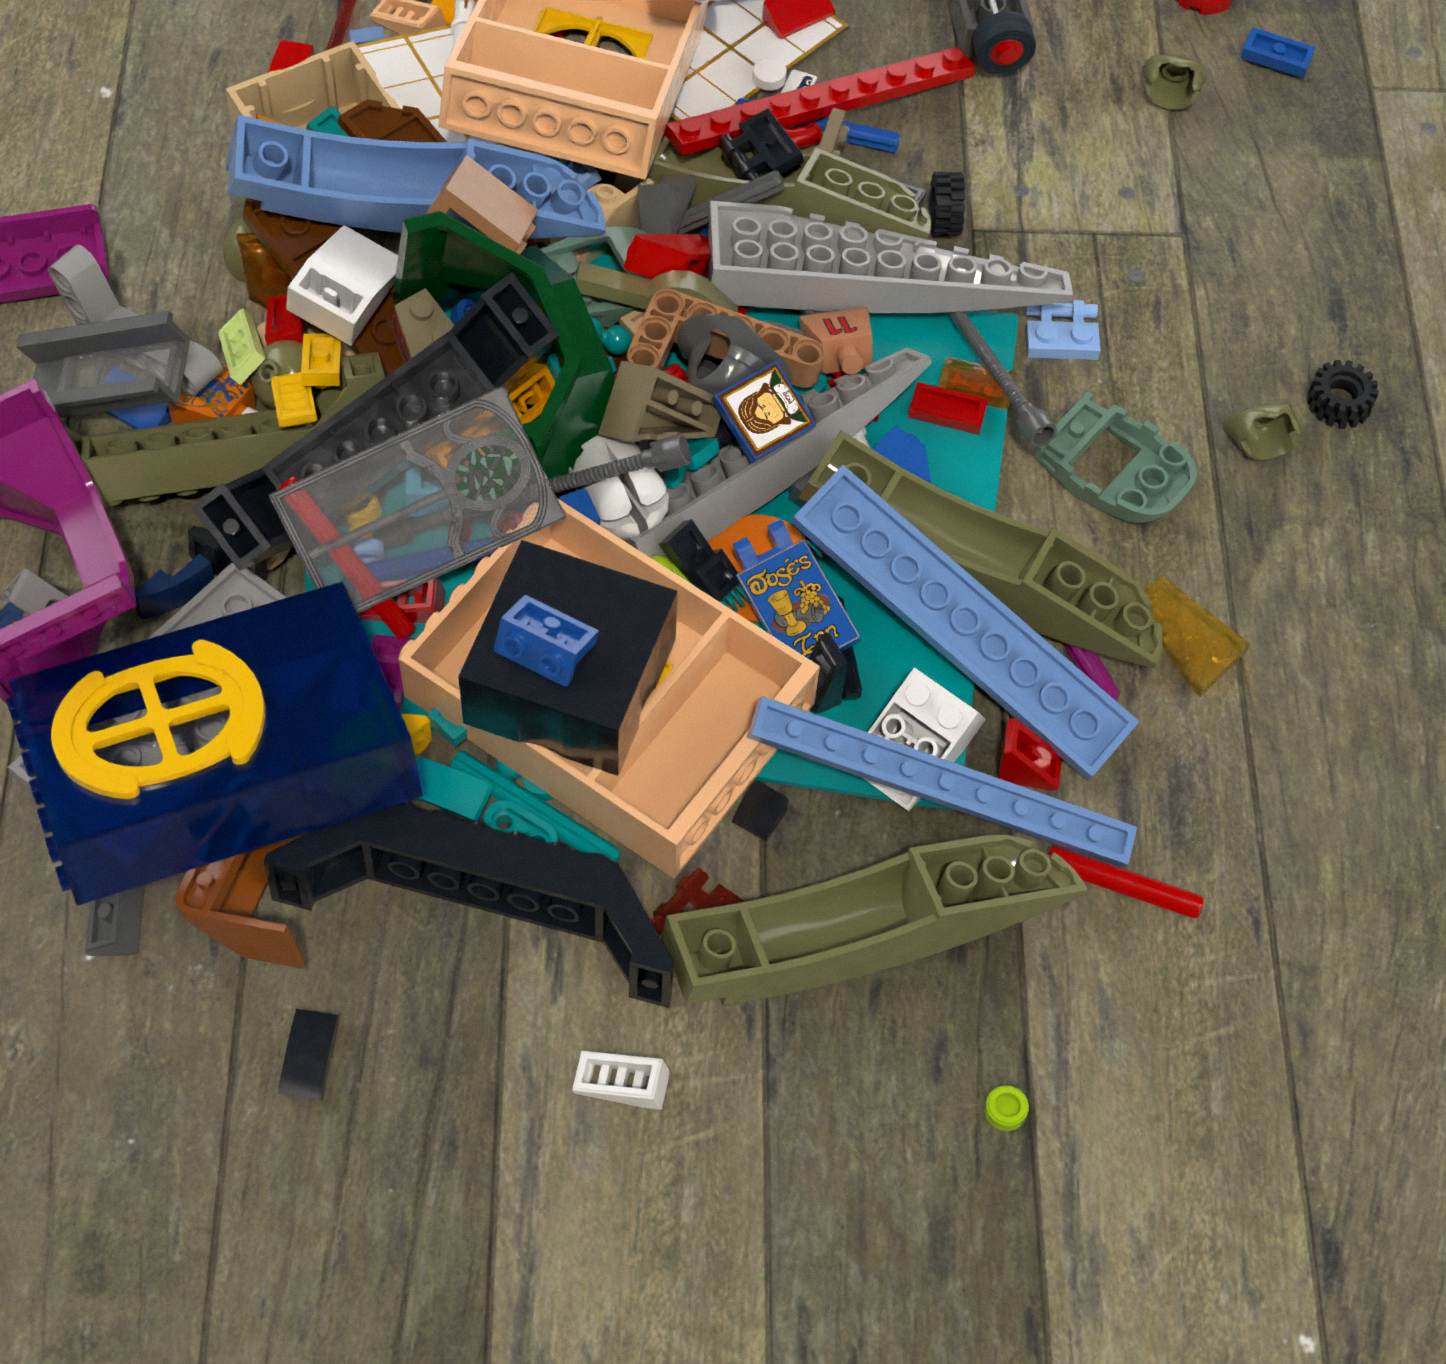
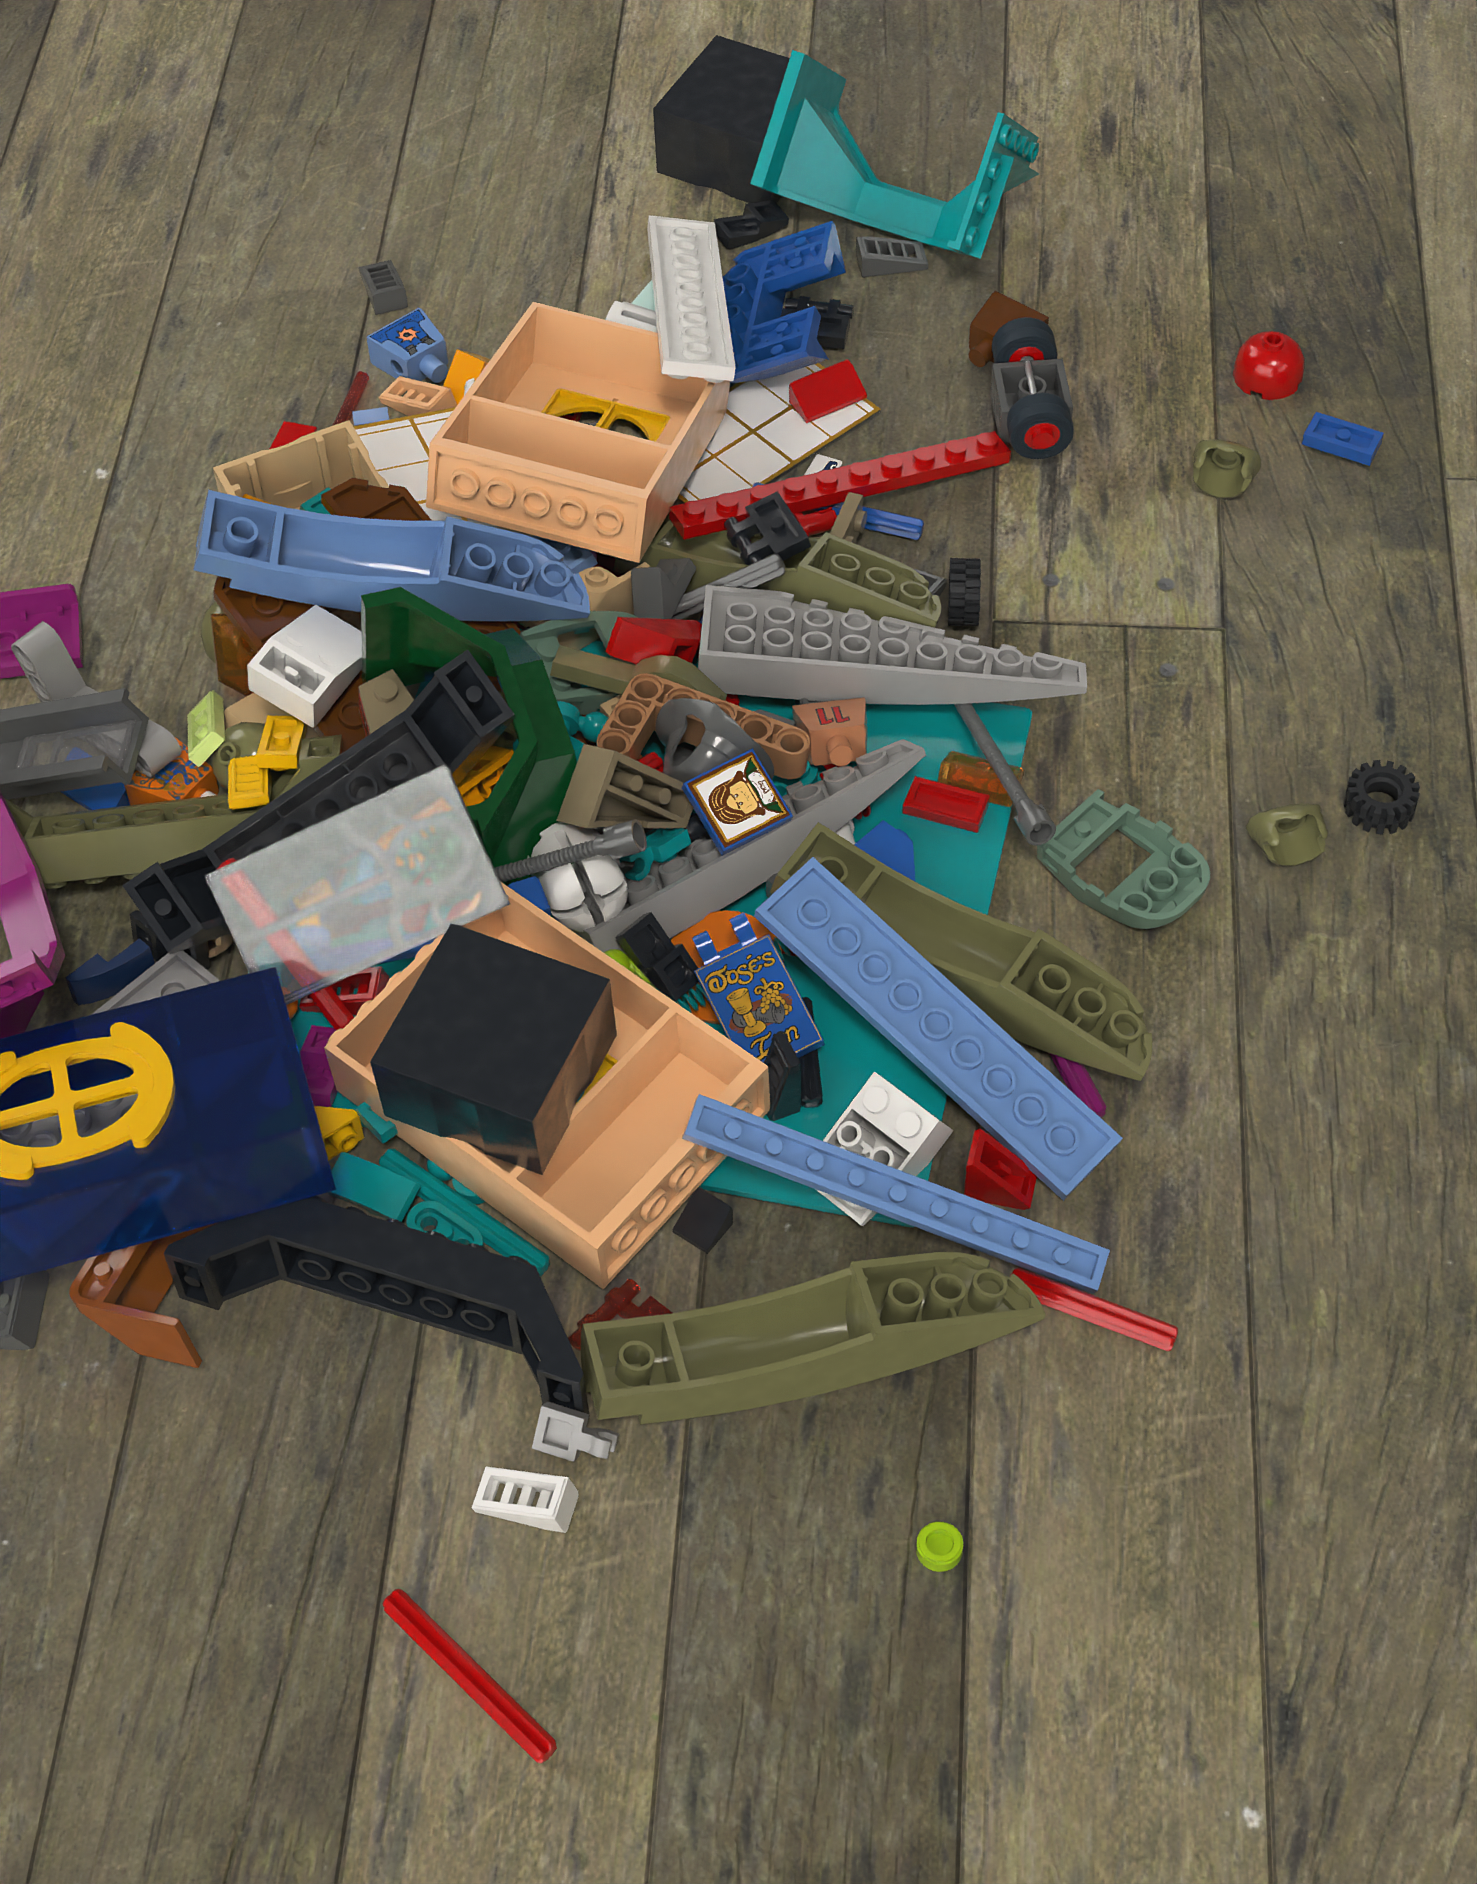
camera: 10 degrees right, 5 degrees down
red tile [265,295,306,345] -> none
black slope [278,1009,340,1100] -> none
panel [426,155,538,254] -> none
blue bracket [494,595,599,687] -> none
white tile [752,58,787,91] -> none
light blue plate [1025,300,1101,360] -> none
clear yellow wing [1144,575,1250,698] -> none
none -> red axle [382,1589,557,1764]
none -> light grey plate [532,1401,619,1462]

